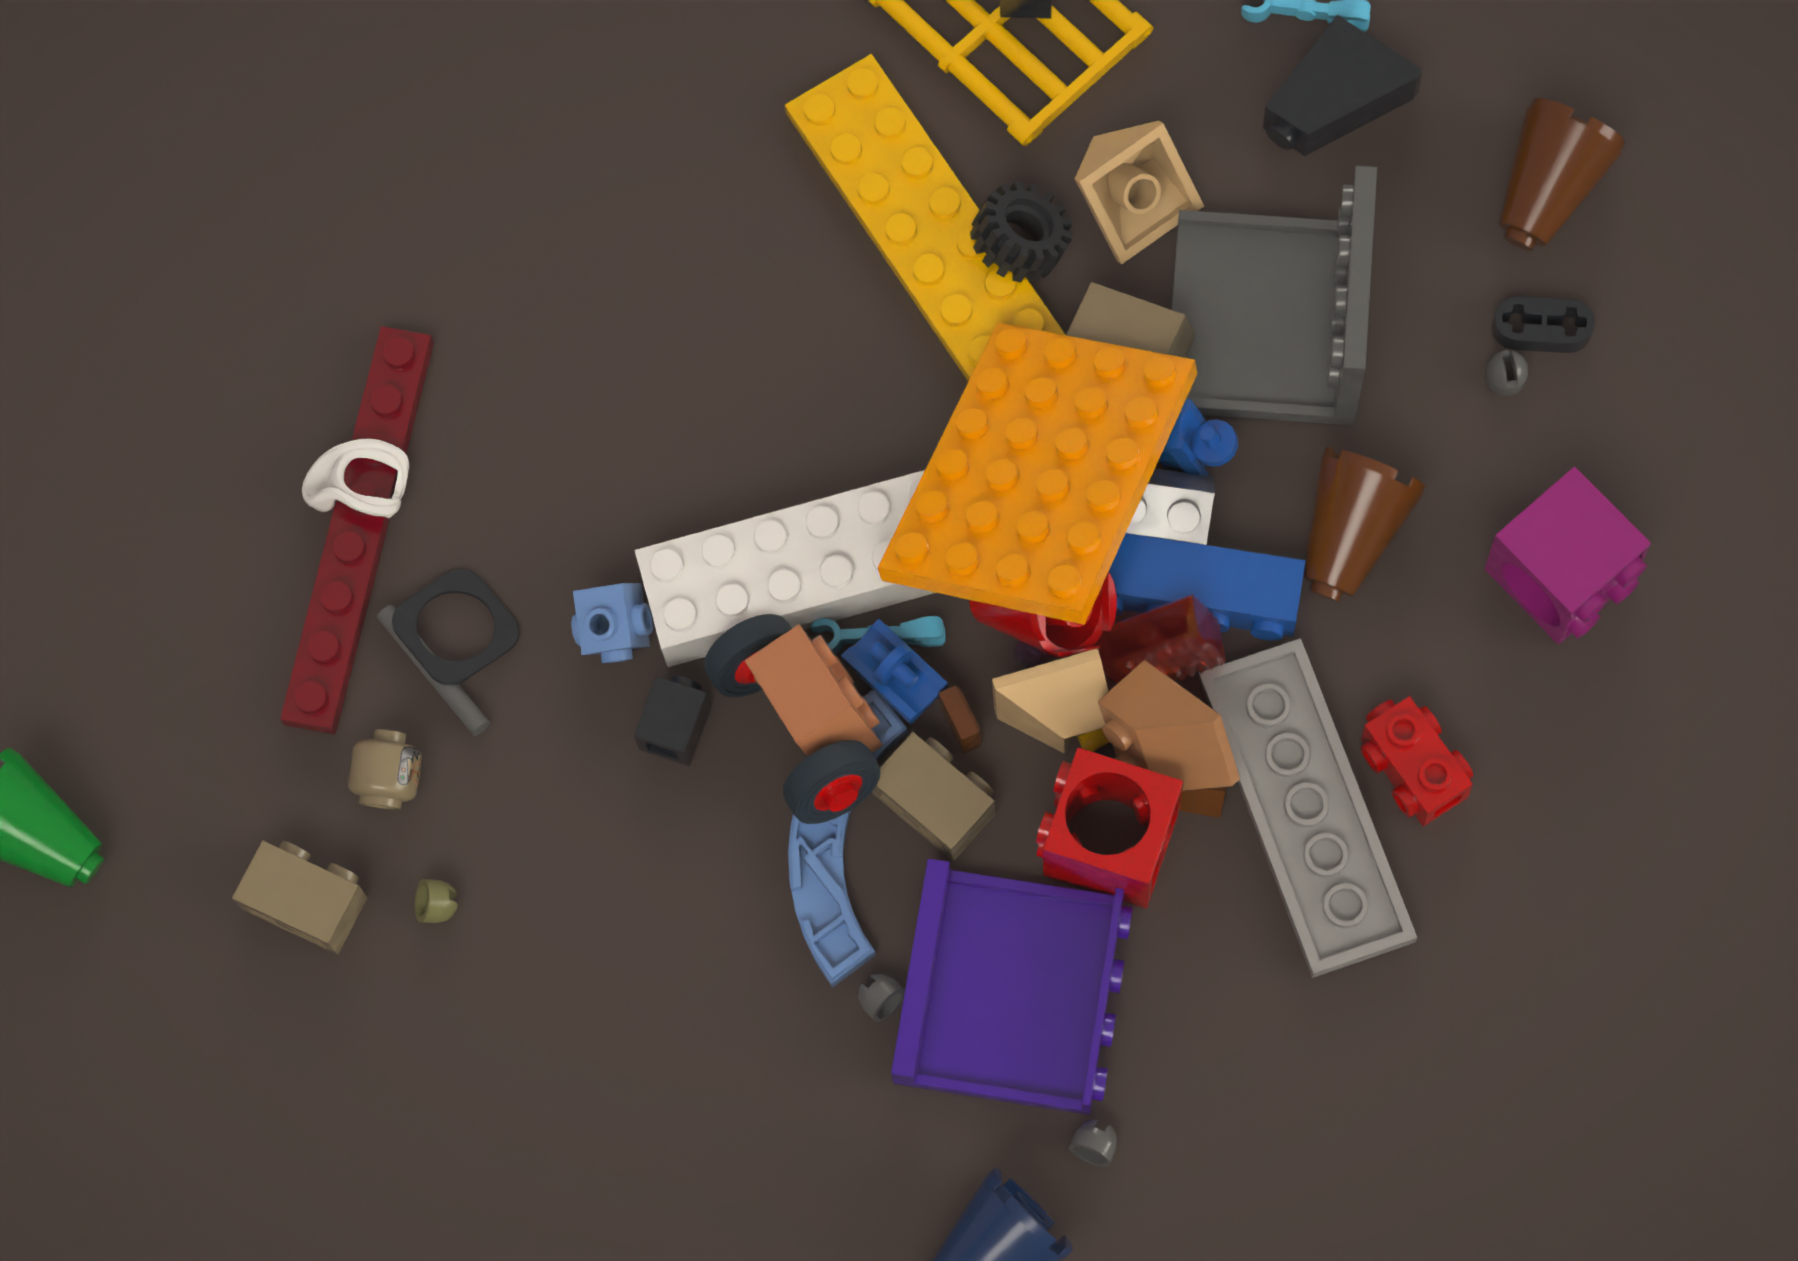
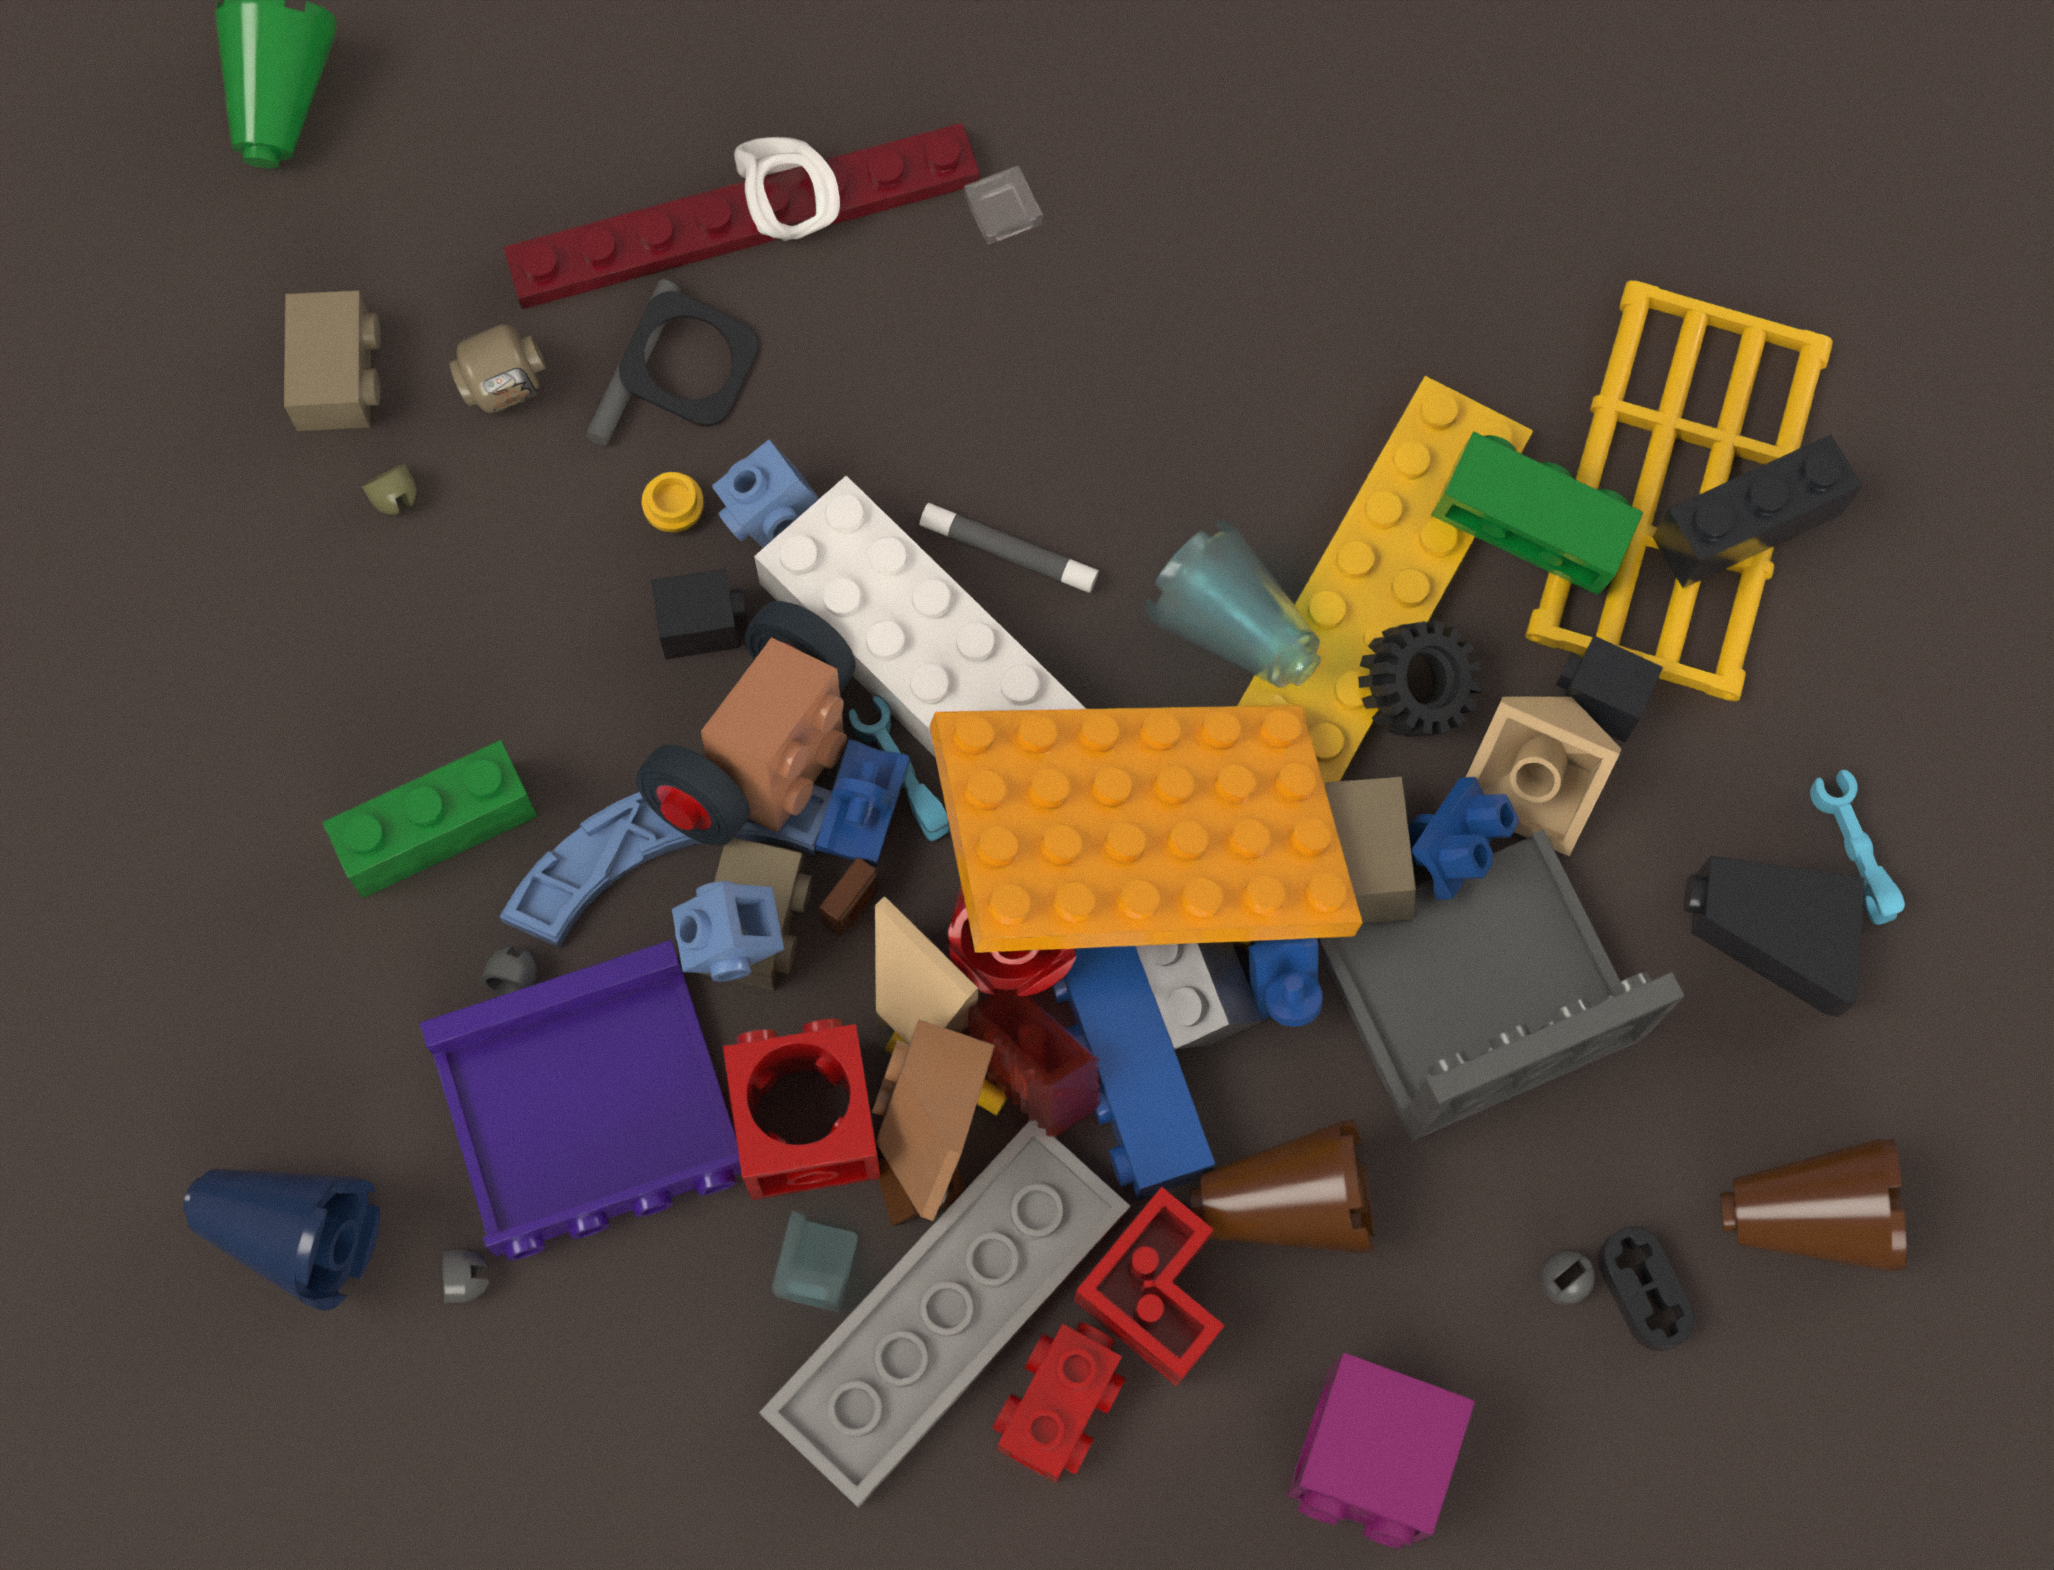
camera: 50 degrees right, 0 degrees up
none -> green brick [322,740,537,898]
none -> yellow plate [642,472,704,533]
none -> medium blue brick [672,881,784,982]
none -> clear light blue panel [772,1211,858,1312]
none -> dark grey bar [919,503,1099,593]
none -> clear tile [964,165,1042,245]
none -> red brick [1074,1187,1225,1387]
none -> clear light blue cone [1145,520,1321,688]
none -> blue hips [1408,777,1519,900]
none -> green brick [1431,431,1643,596]
none -> black brick [1556,636,1663,742]

